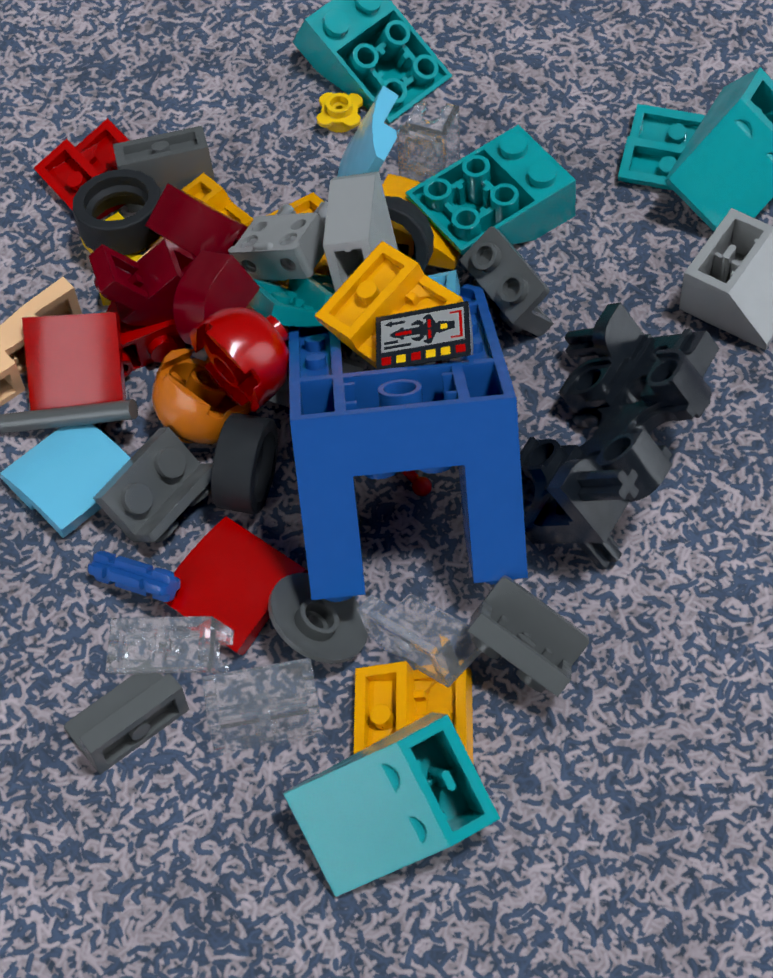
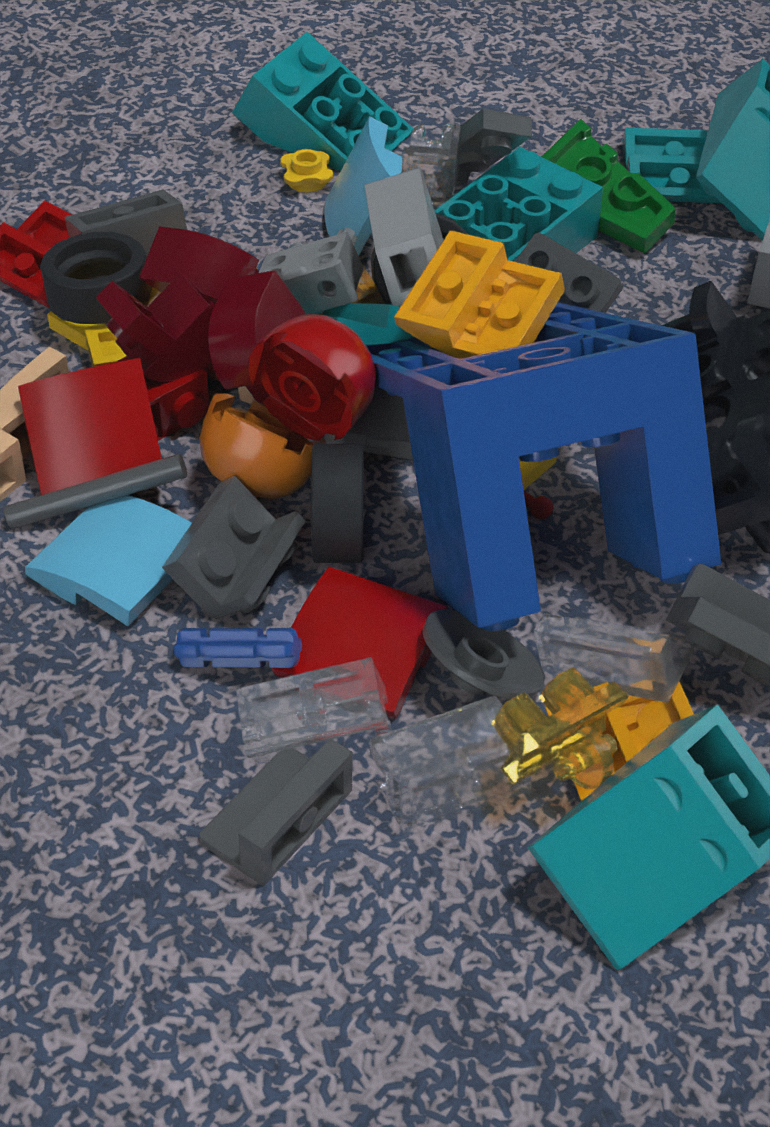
camera: 20 degrees left, 10 degrees down
piece [376,301,474,370] -> none
none -> dark grey hinge [438,108,532,185]
none -> clear yellow hips [491,667,628,789]
none -> green wing [541,119,676,254]

